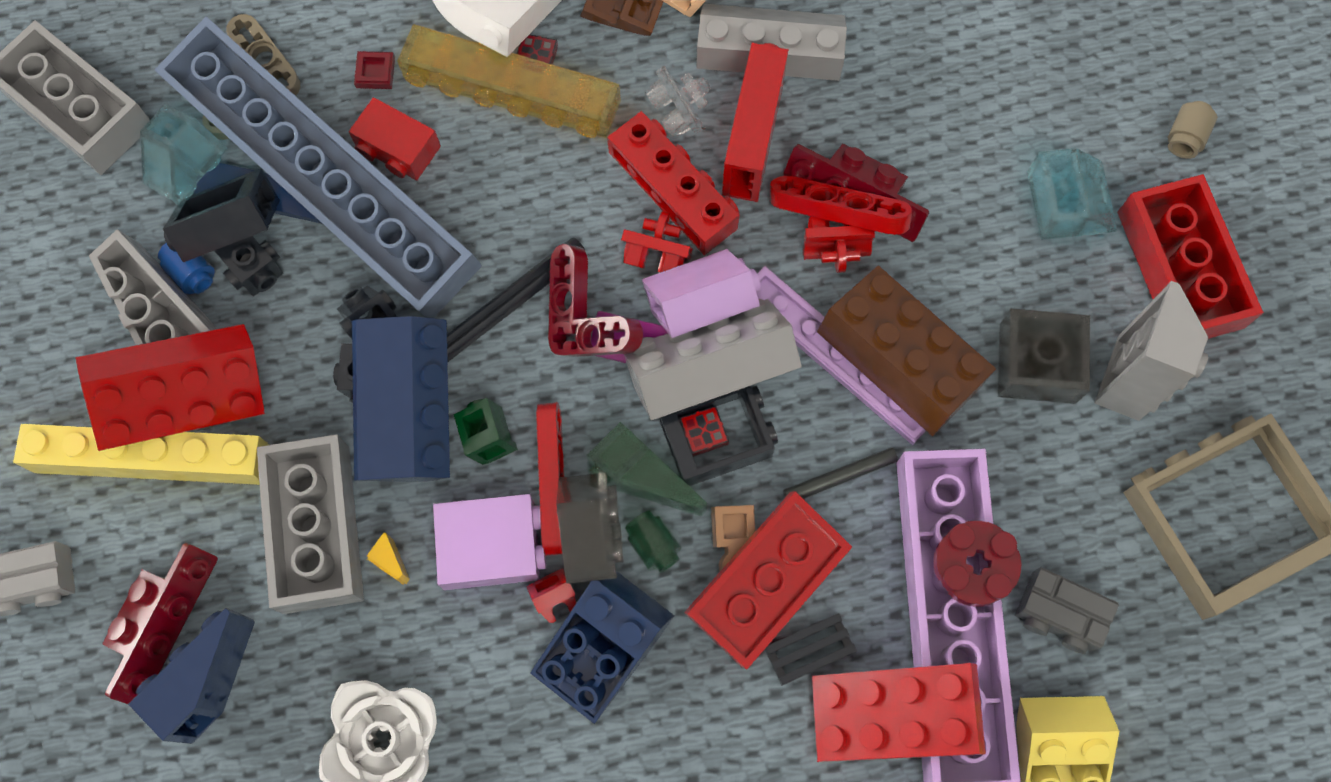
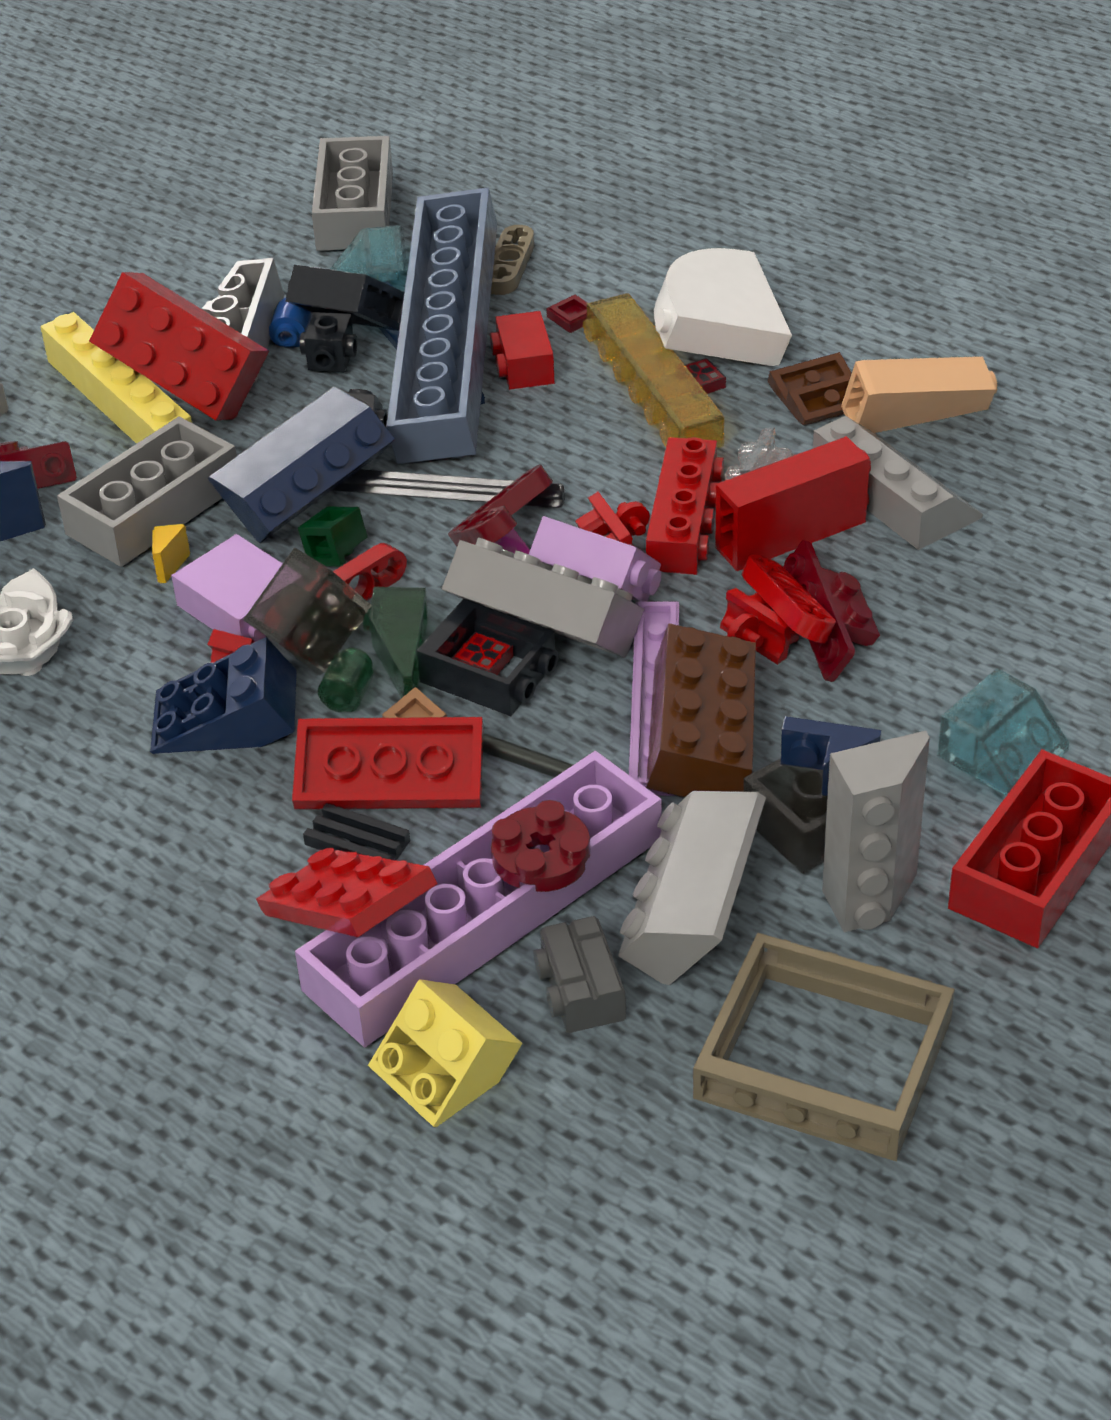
camera: 50 degrees right, 30 degrees down
none -> light grey slope [618,791,766,985]
none -> dark blue slope [780,716,882,796]

